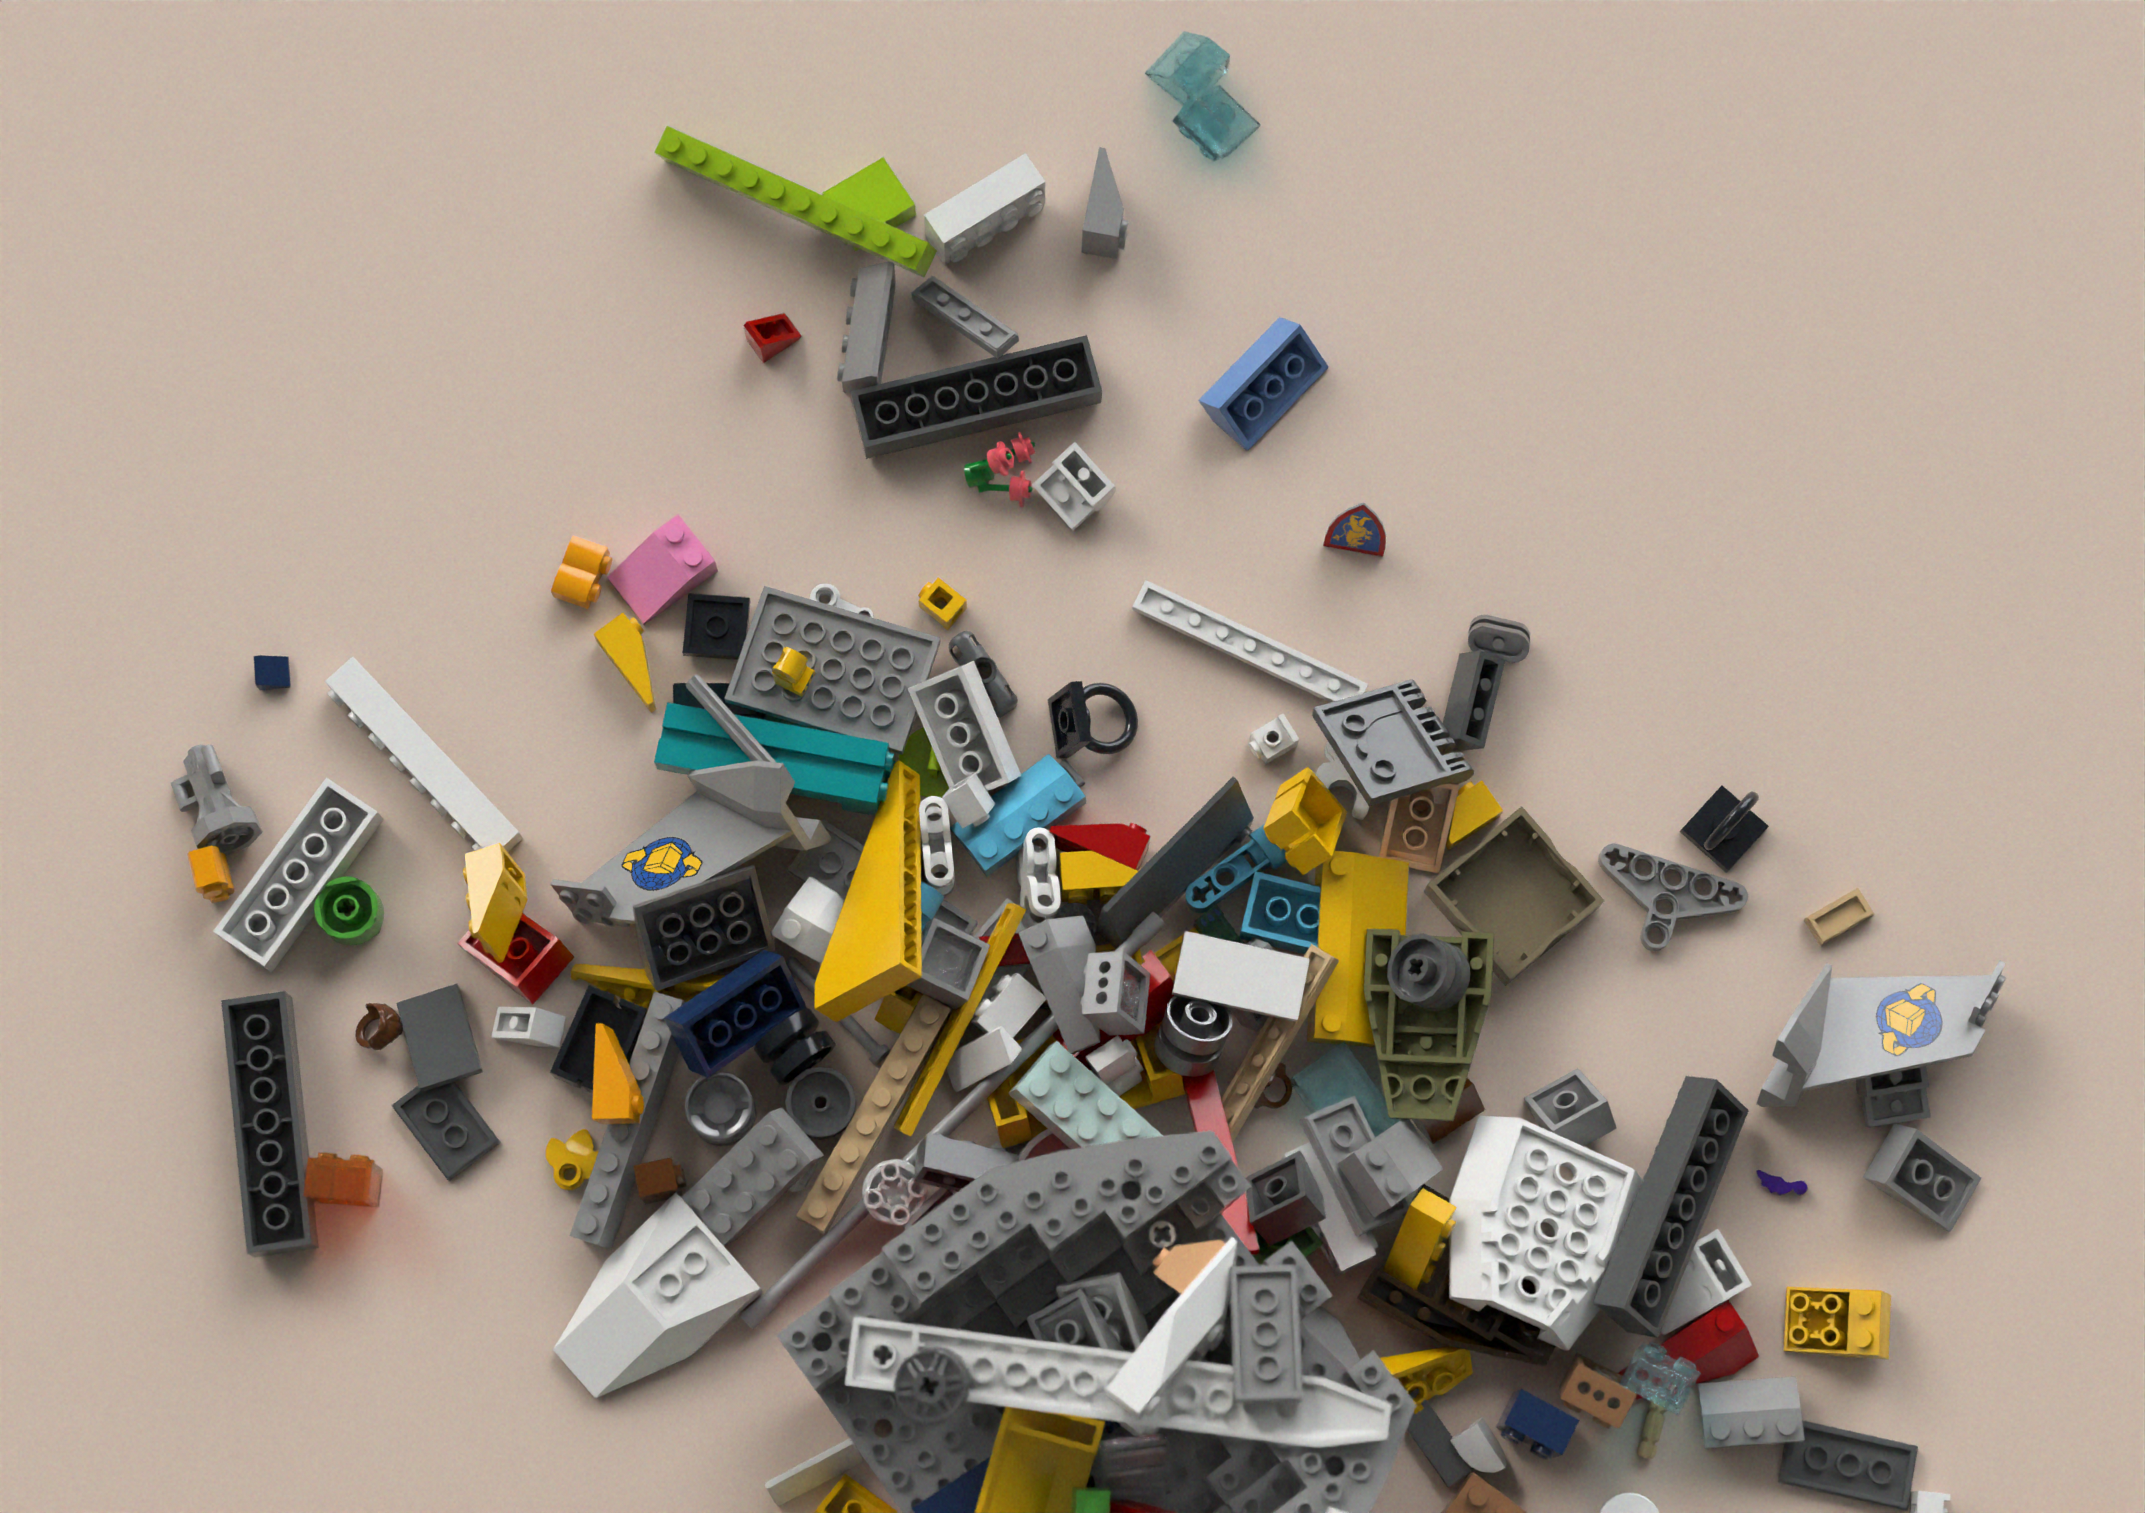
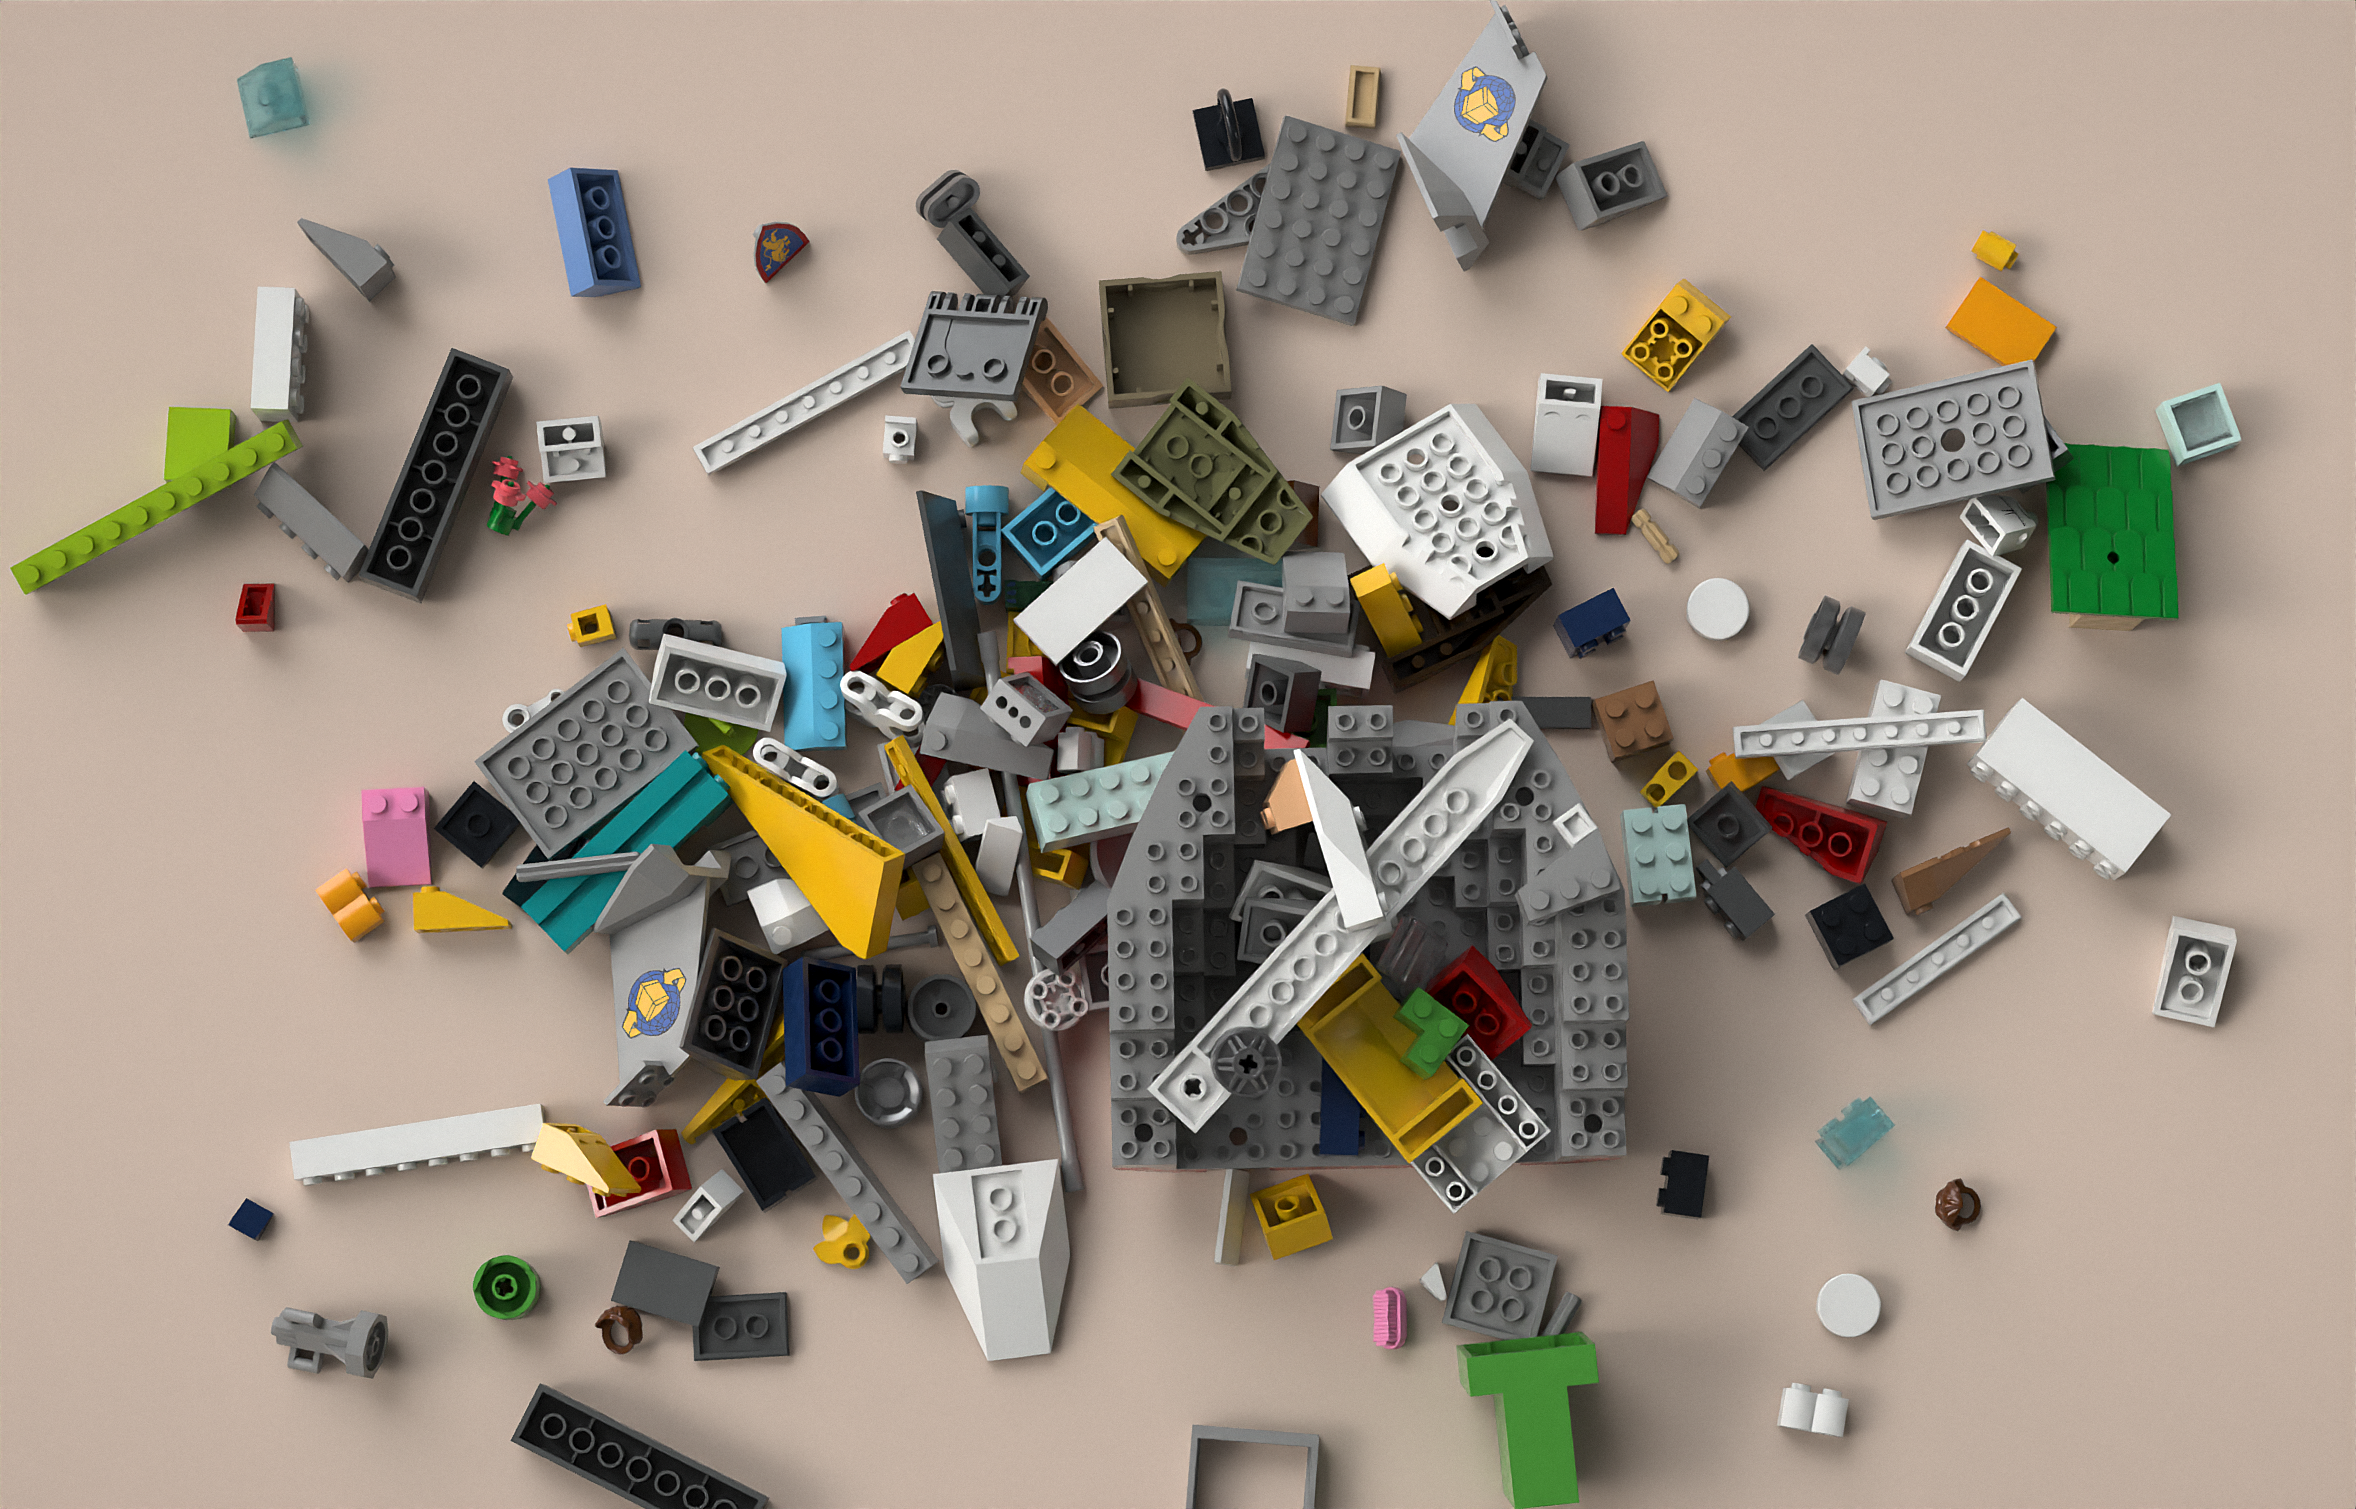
camera: 55 degrees left, 5 degrees up
light orange brick [187,846,235,903] -> none
white brick [213,777,384,973] -> none
clear orange brick [303,1152,383,1207] -> none
light orange slope [592,1023,644,1124] -> none
reddish brown brick [633,1157,687,1204] -> none
yellow leg [772,647,816,697] -> none
light grey tile [911,276,1019,359] -> none
white brick [942,773,995,829] -> none
black tile [1048,681,1138,759] -> none
white piece [1149,1221,1175,1248] -> none
clear light blue slope [1172,85,1260,161] -> none
light grey tile [1229,1265,1304,1404] -> none
yellow piece [1263,766,1347,875] -> none
dark grey wheel [1387,934,1470,1011] -> none
yellow slope [1446,781,1503,850] -> none
white brick [1450,1417,1506,1473] -> none
medium nougat piece [1559,1352,1637,1429] -> none
dark grey brick [1593,1076,1749,1338] -> none
clear light blue piece [1619,1341,1701,1415] -> none
dark purple piece [1756,1170,1807,1195] -> none
none -> light grey plate [1236,115,1401,326]

